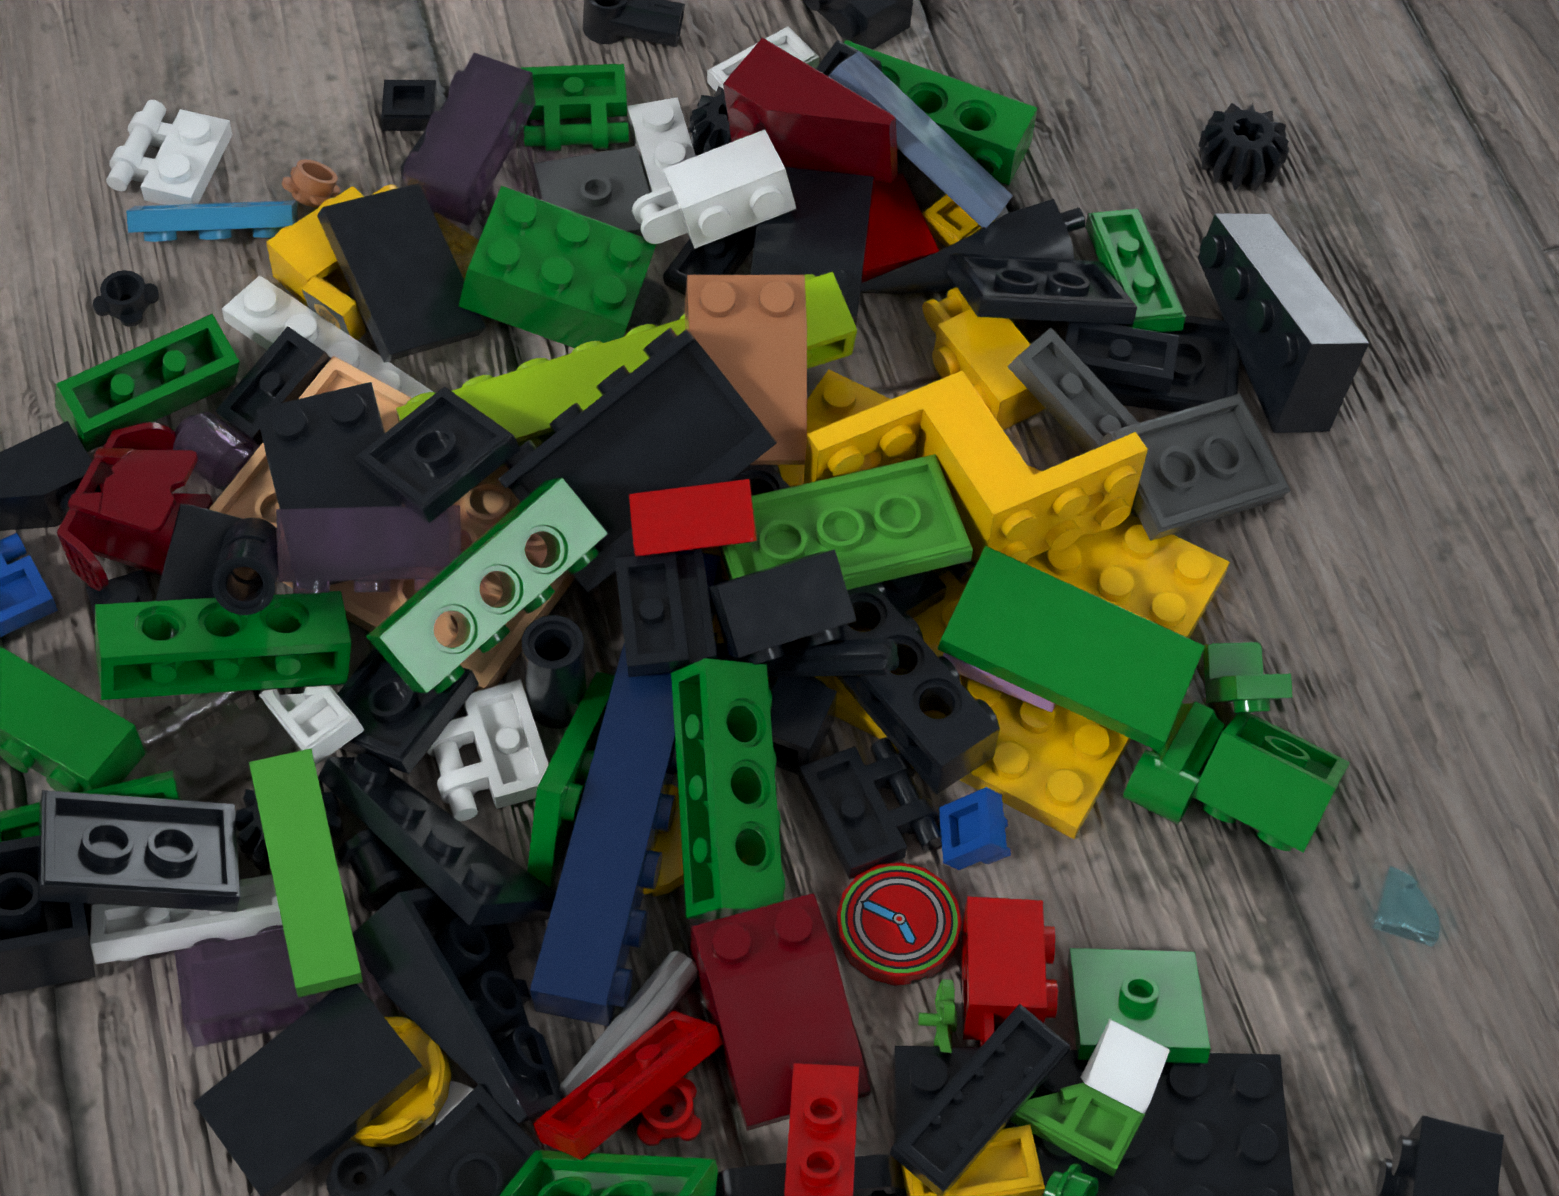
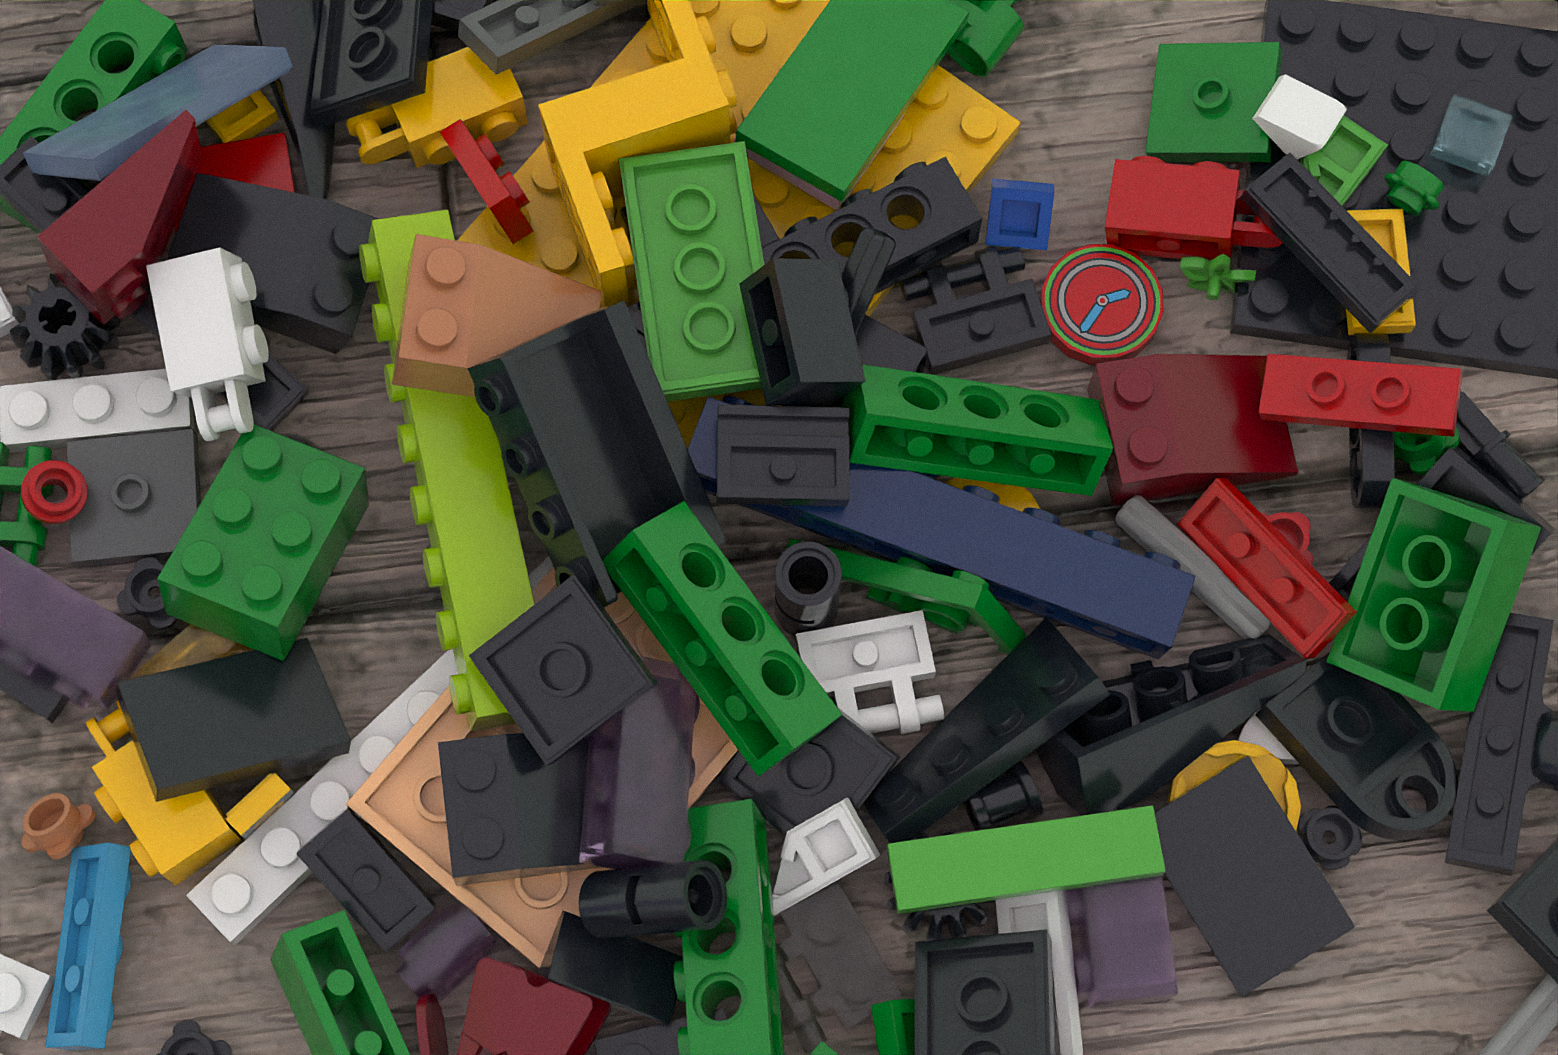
camera: 80 degrees left, 15 degrees up
red slope [629,479,757,556] -> none
none -> red plate [21,460,88,524]
none -> red plate [440,119,534,244]

